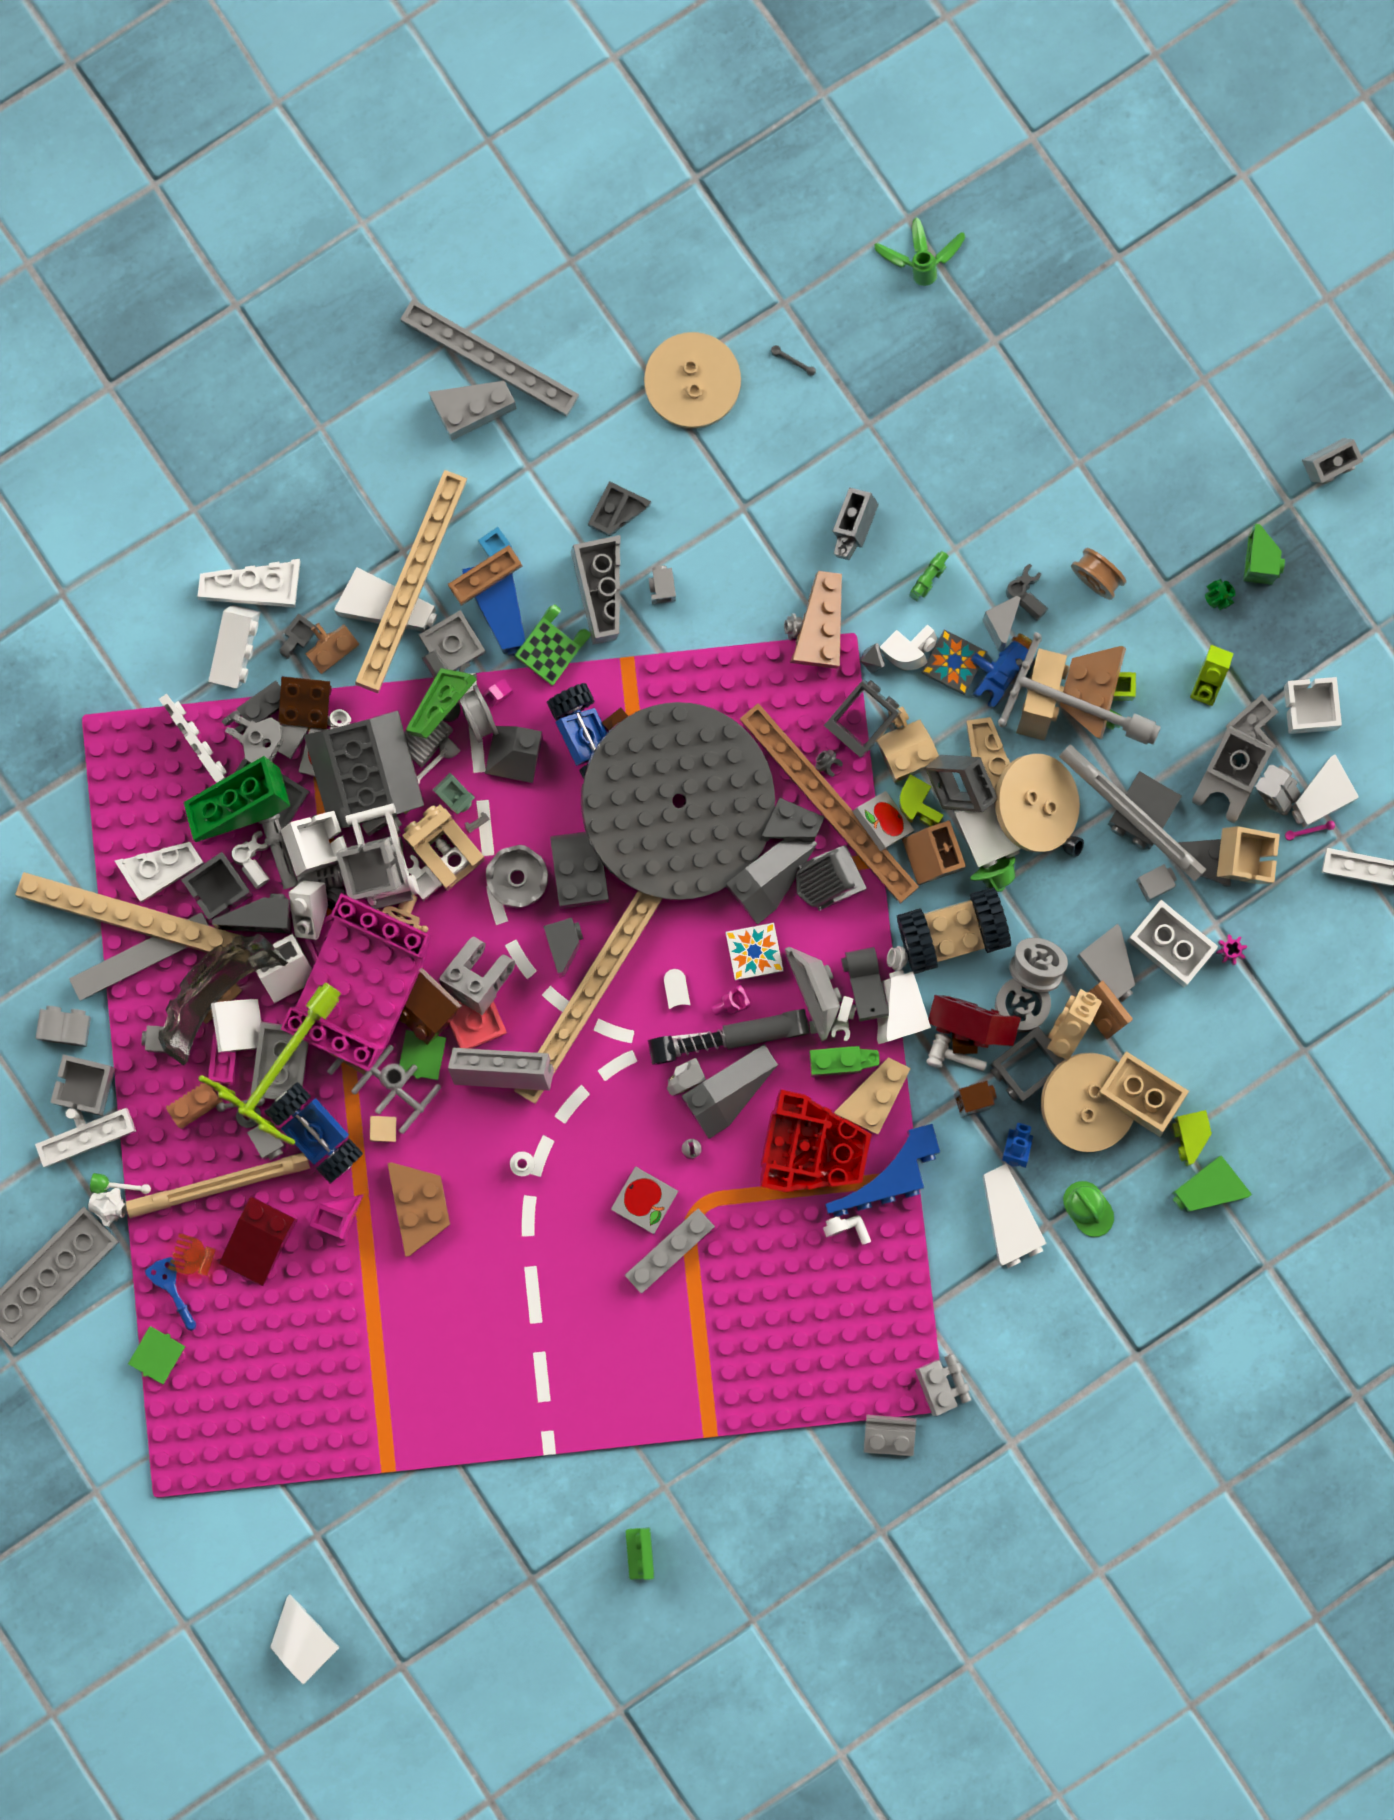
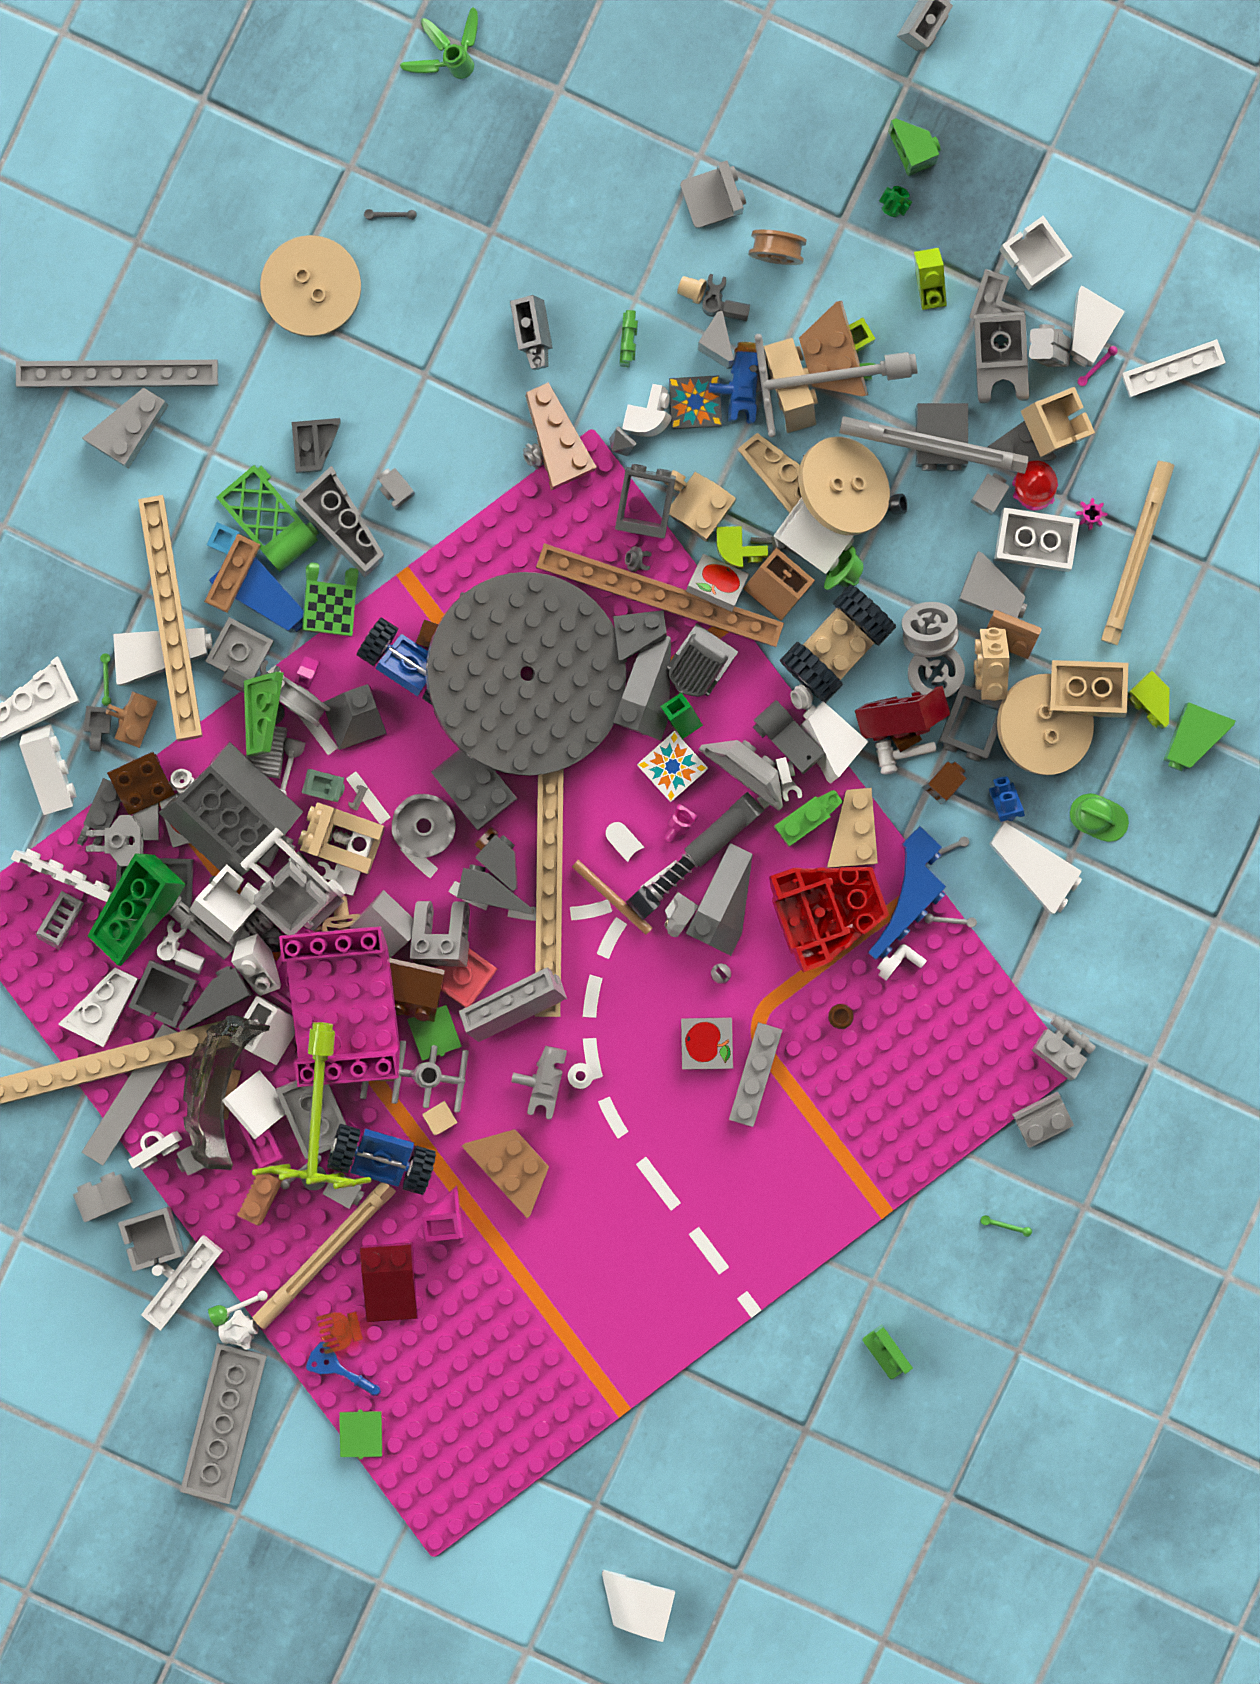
camera: 30 degrees left, 5 degrees up
dark grey window [925,755,997,812] -> none
none -> light grey slope [36,891,84,950]
none -> bright green hinge [100,653,111,706]
none -> white plate [128,1131,183,1170]
none -> bright green piece [216,465,319,573]
none -> light grey slope [349,890,414,958]
none -> dark grey slope [457,864,534,915]
none -> reddish brown tile [474,827,499,850]
none -> light grey piece [511,1046,567,1120]
none -> medium nougat bar [572,860,653,935]
none -> green brick [660,693,703,739]
none -> tan piece [677,276,707,304]
none -> light grey bracket [680,161,746,228]
none -> dark grey hand [751,536,787,551]
none -> reddish brown plate [828,1004,854,1029]
none -> light grey hinge [924,914,977,928]
none -> light grey hinge [926,836,969,864]
none -> bright green hinge [980,1215,1032,1237]
none -> red hair [1012,461,1058,511]
none -> tan piece [1101,461,1175,645]

